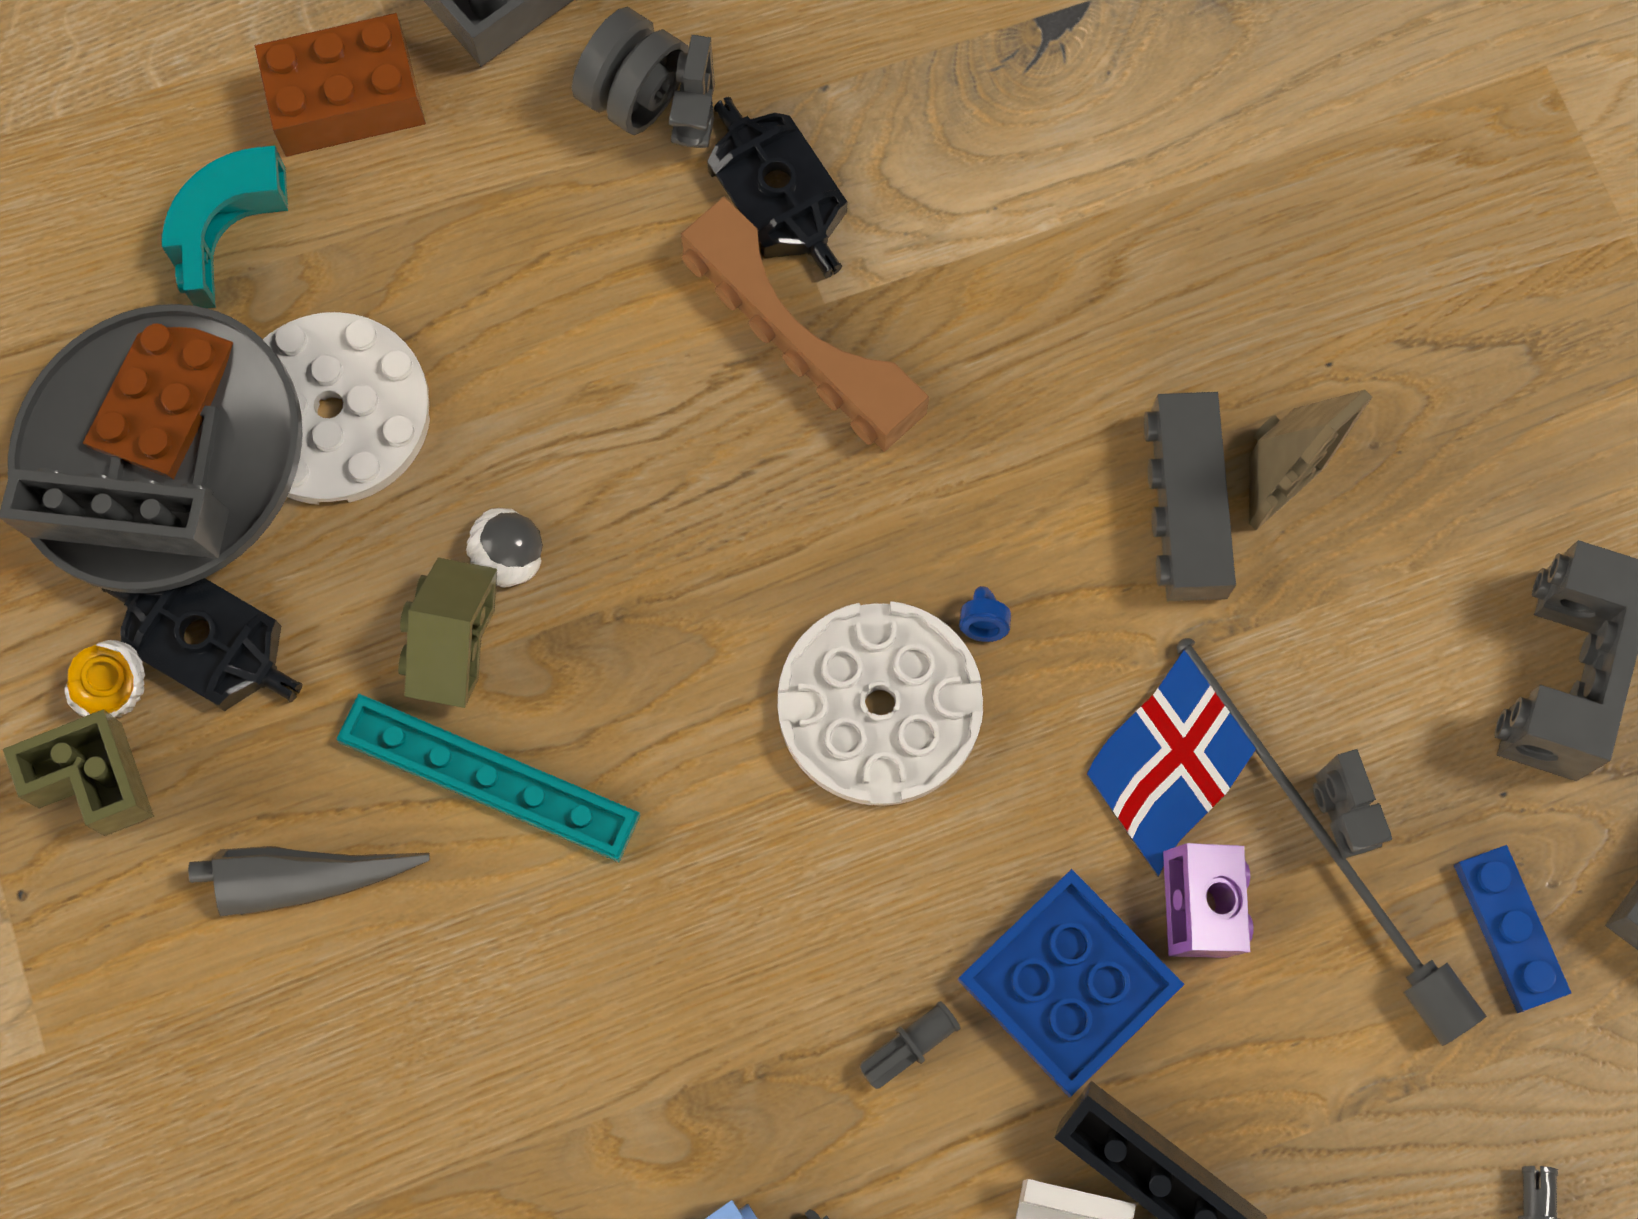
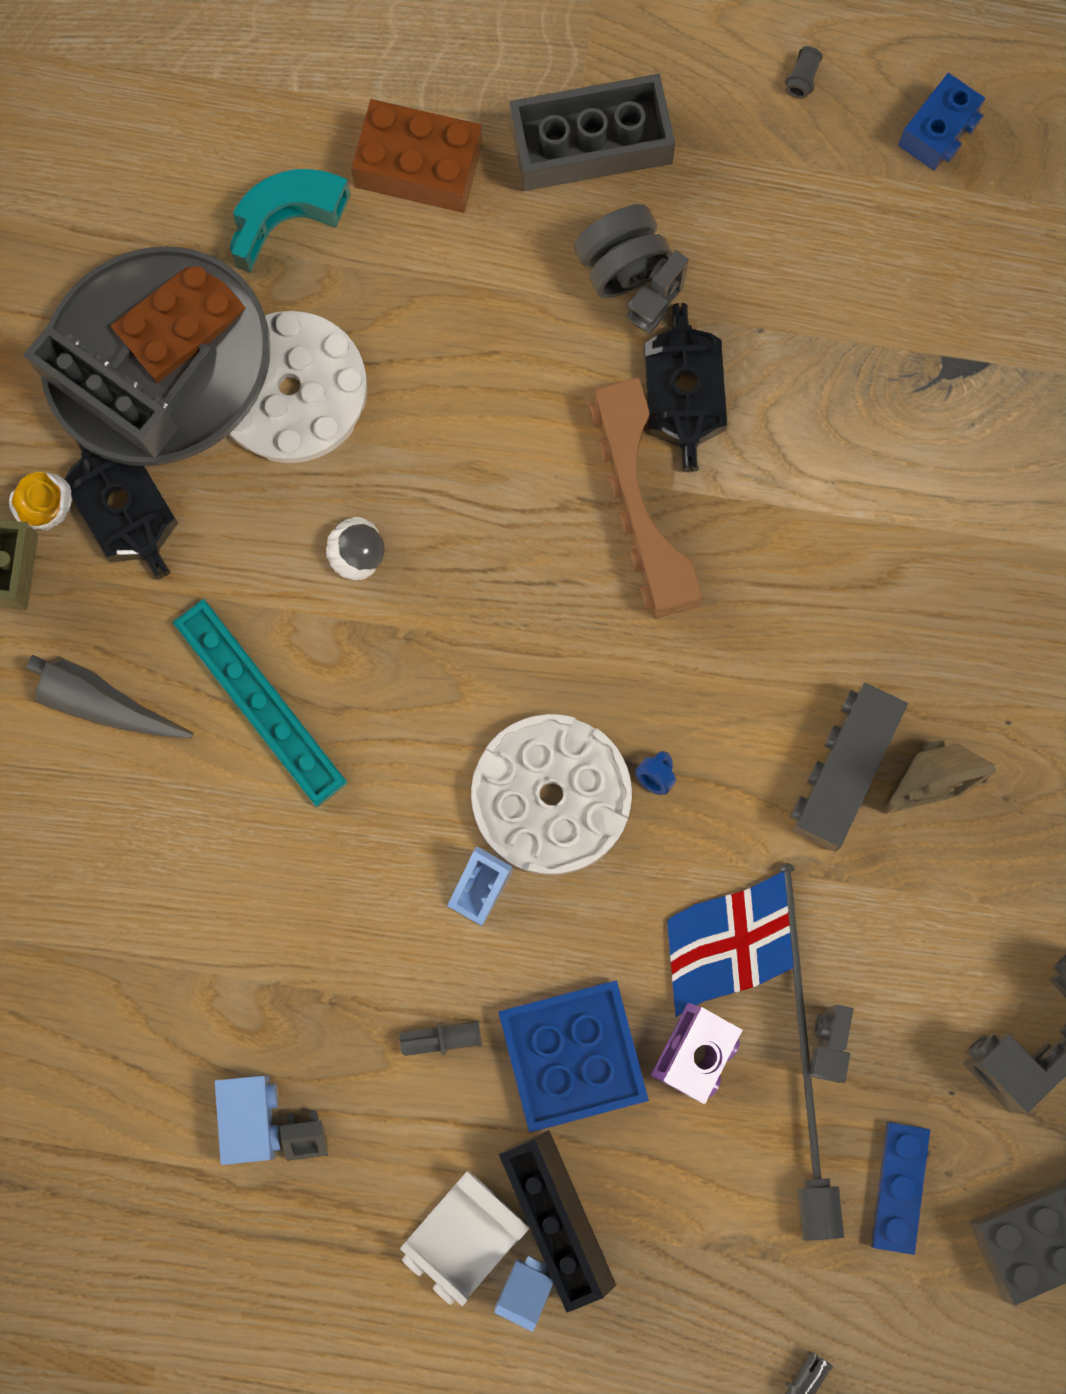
camera: 30 degrees right, 5 degrees up
olive brick [398,558,497,708] -> none
none -> light blue slope [447,847,513,926]

